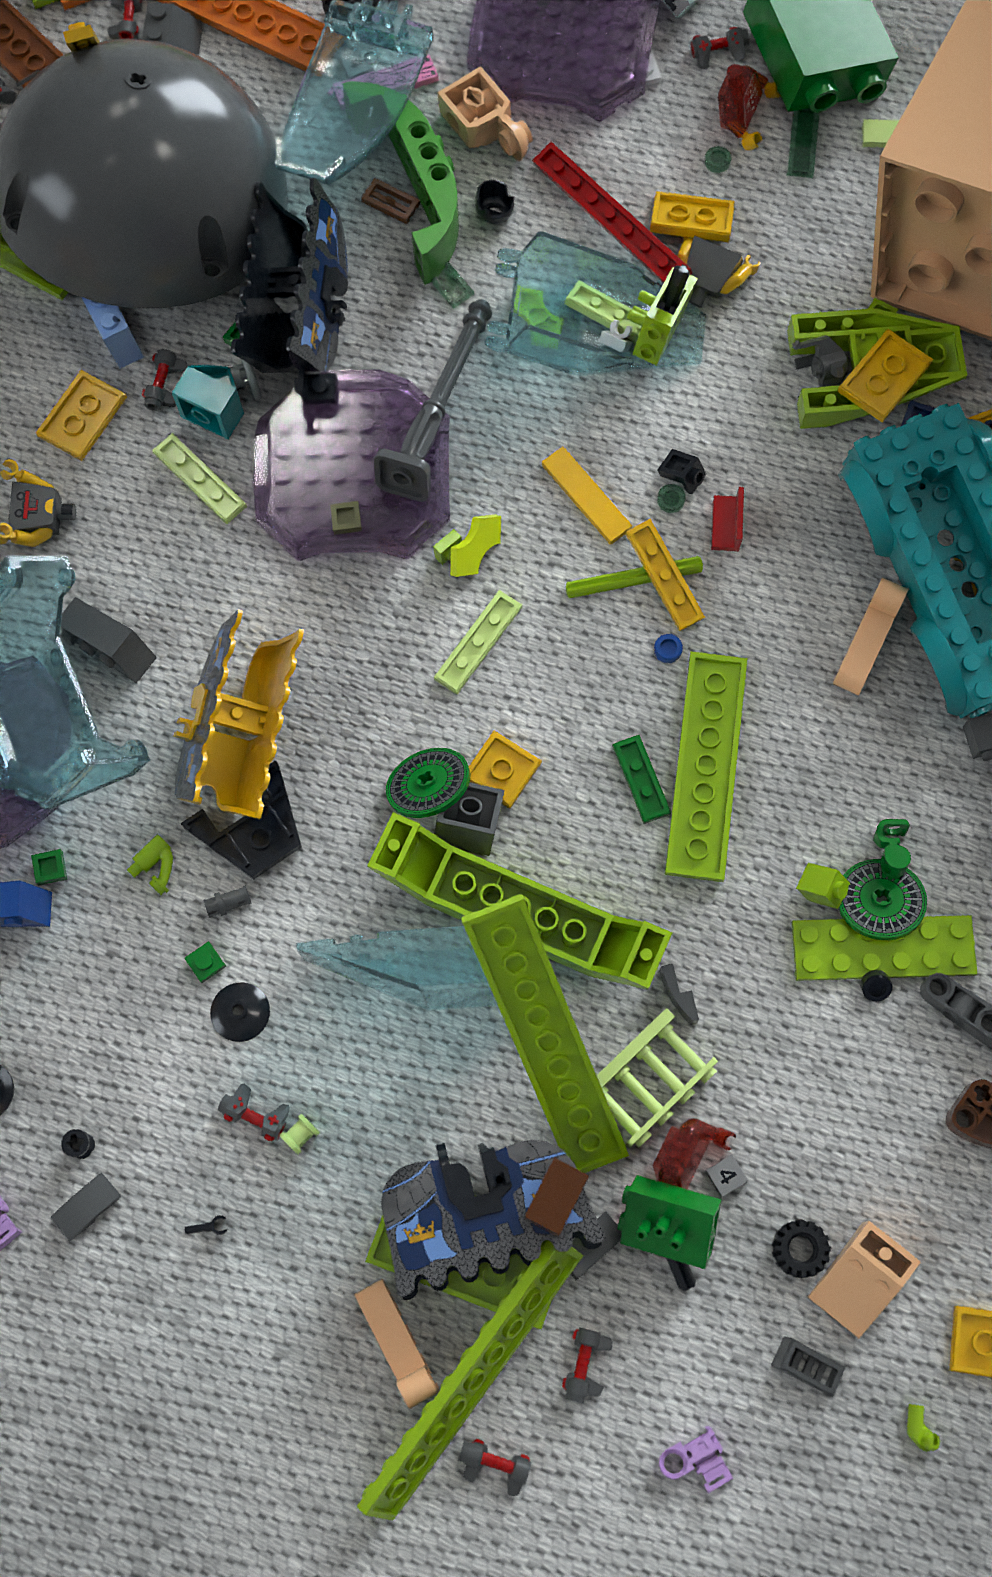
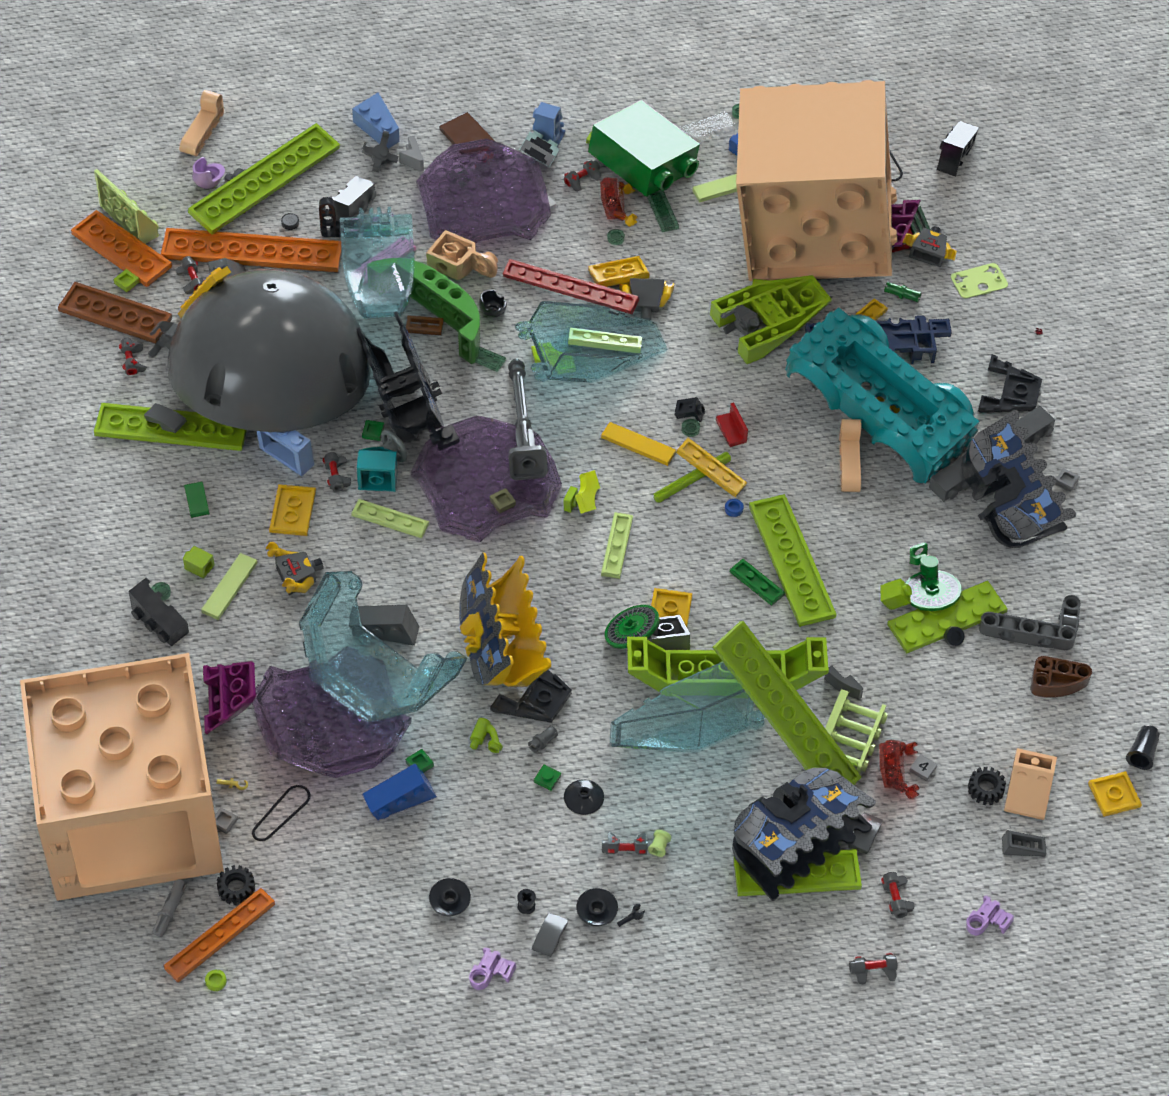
camera: 30 degrees left, 20 degrees down
light nougat beam [355,1279,440,1409] -> none
lime plate [357,1240,584,1521] -> none
reddish brown panel [524,1157,589,1238] -> none
white tile [598,320,633,353] -> none
green piece [618,1175,722,1291] -> none
lime piece [627,264,698,366] -> none
yellow tile [837,329,933,423] -> none
lime arm [907,1404,940,1452] -> none
none -> black dish [576,888,618,926]

